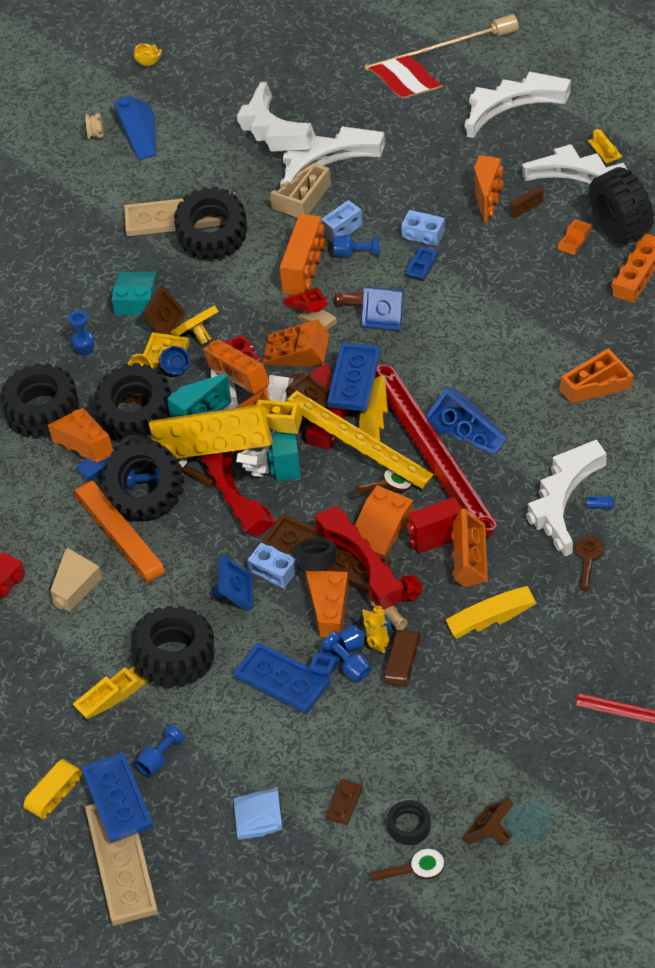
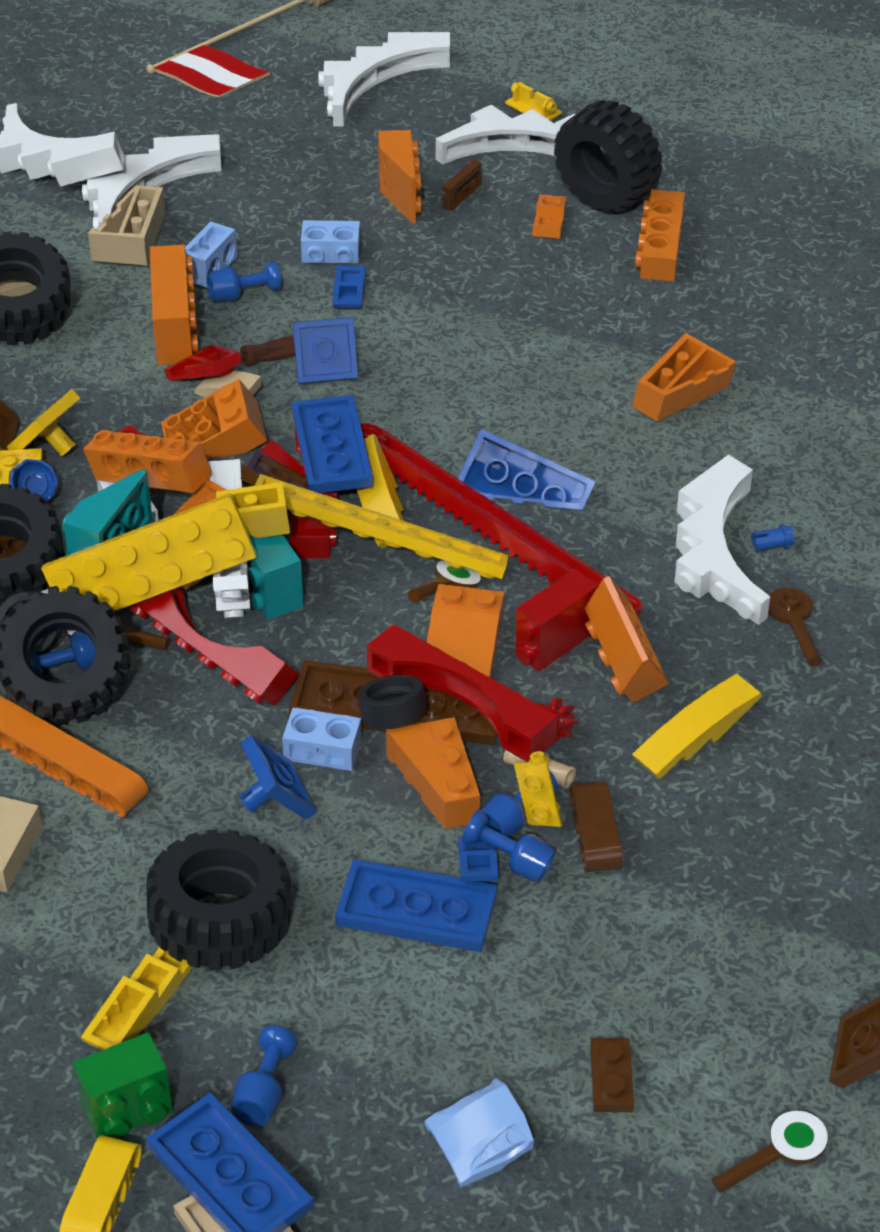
camera: 25 degrees left, 5 degrees down
black tyre [387,800,431,845] -> none
none -> green brick [73,1032,173,1140]

